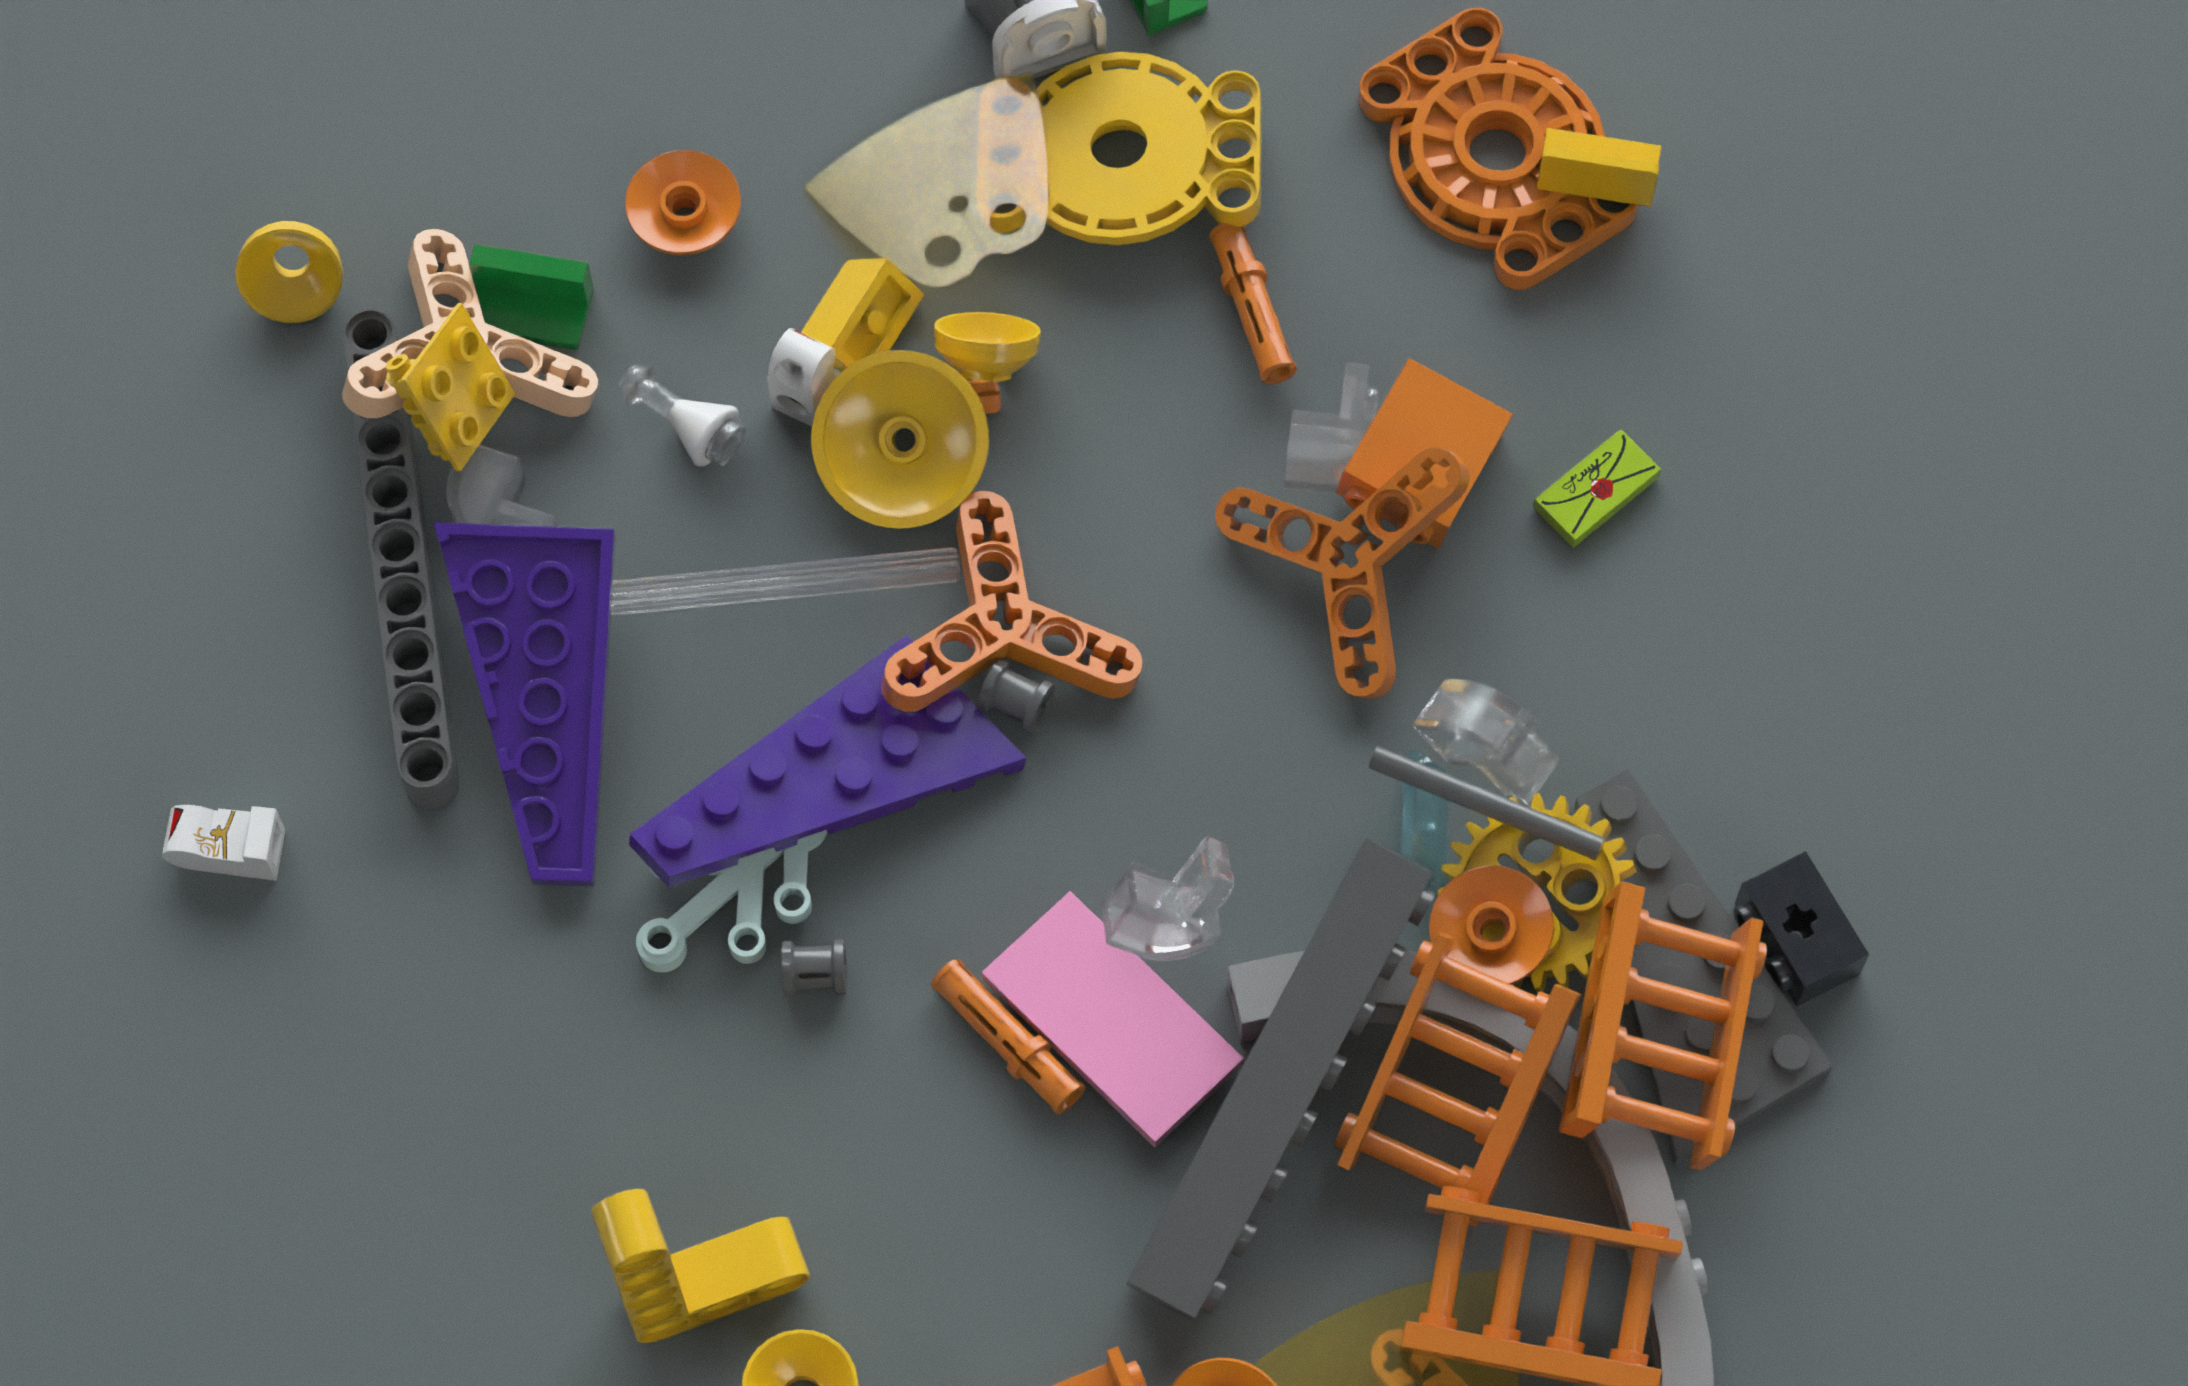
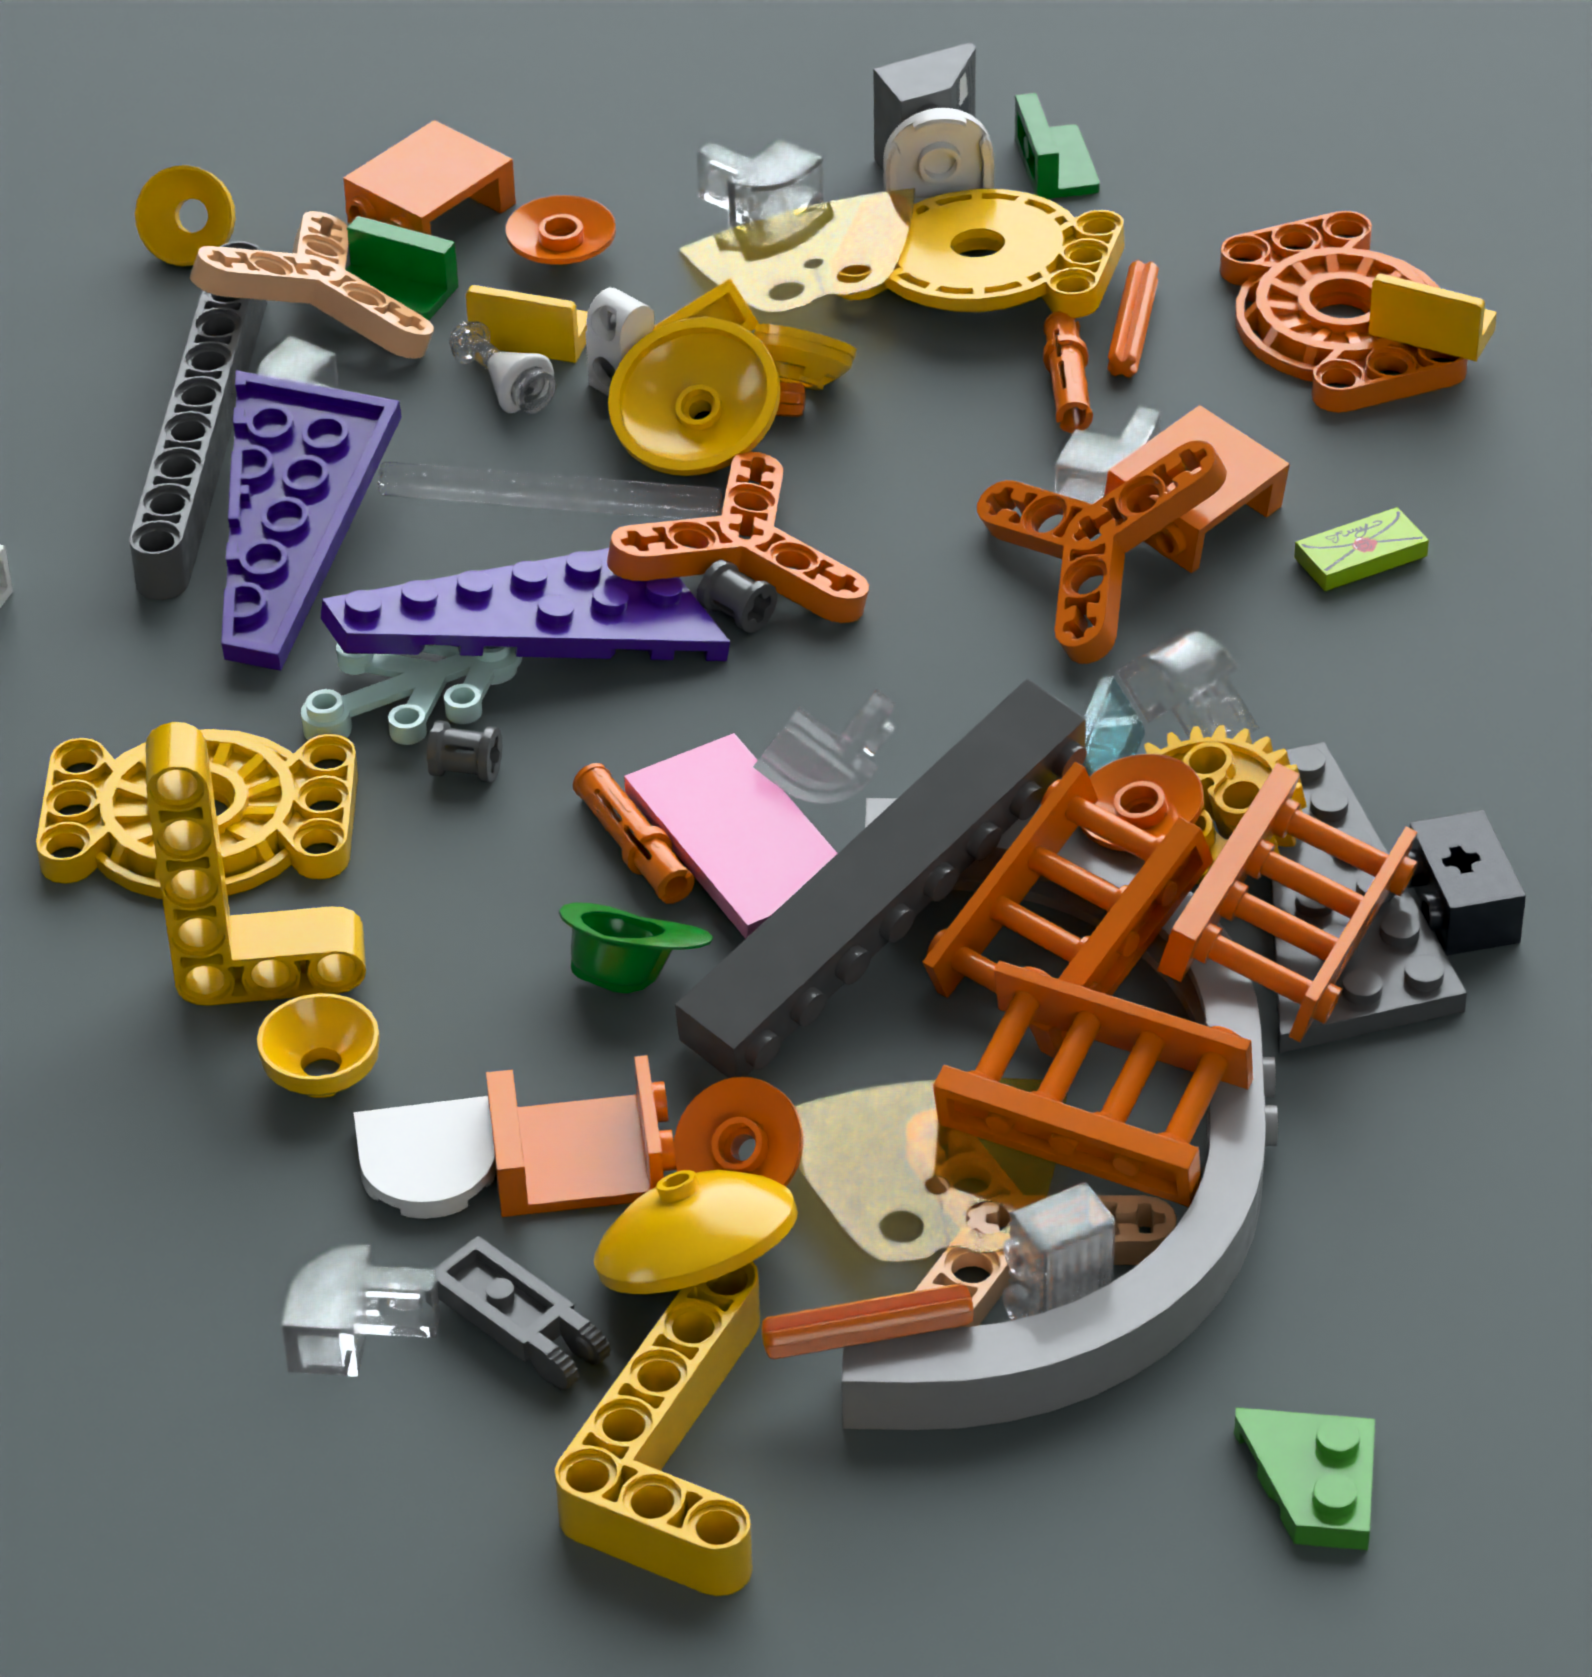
camera: 15 degrees right, 25 degrees down
yellow hinge [386,303,516,471] -> none
dark grey bar [1369,746,1605,861] -> none
none -> yellow piece [36,729,358,899]
none -> panel [343,120,516,235]
none -> yellow panel [466,285,588,363]
none -> green piece [559,902,713,994]
none -> clear brick [697,140,824,231]
none -> orange axle [1107,260,1159,378]

